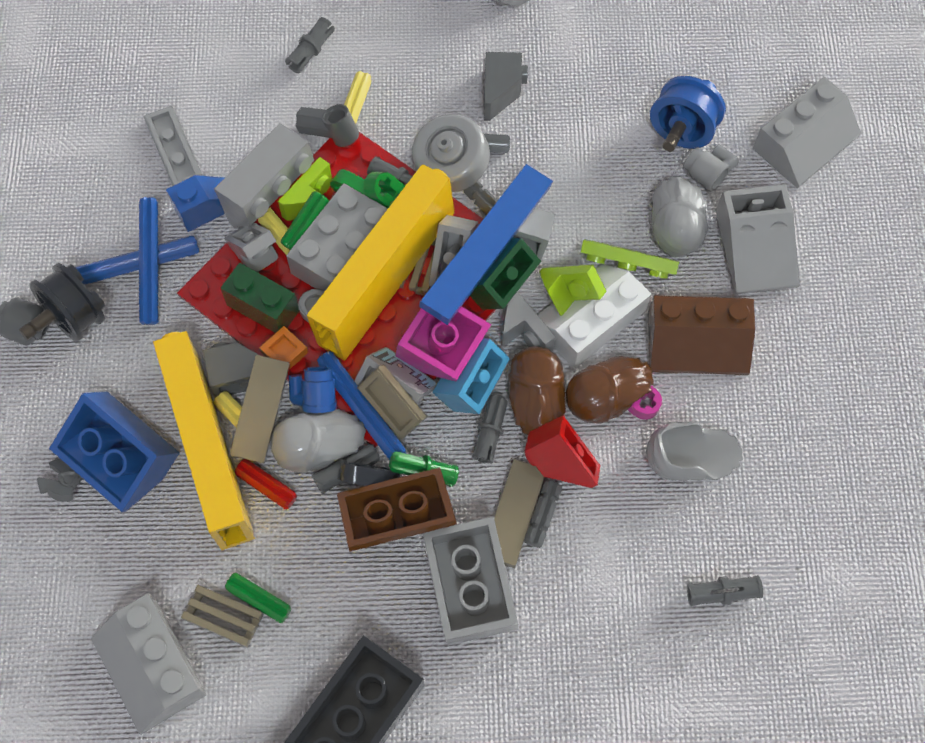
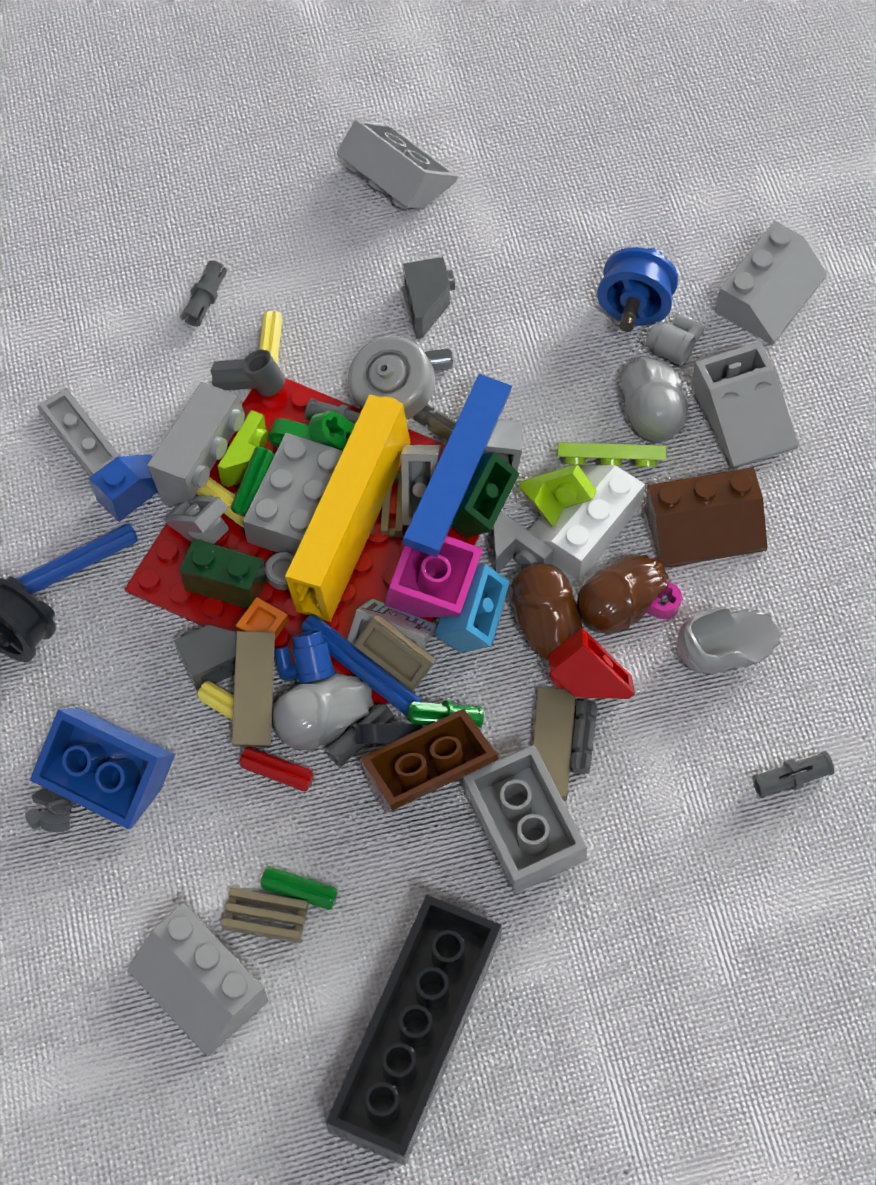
camera: 10 degrees left, 5 degrees down
blue axle [139,197,158,325] -> none
yellow brick [153,331,255,550] -> none
dark grey axle [472,395,508,464] -> none

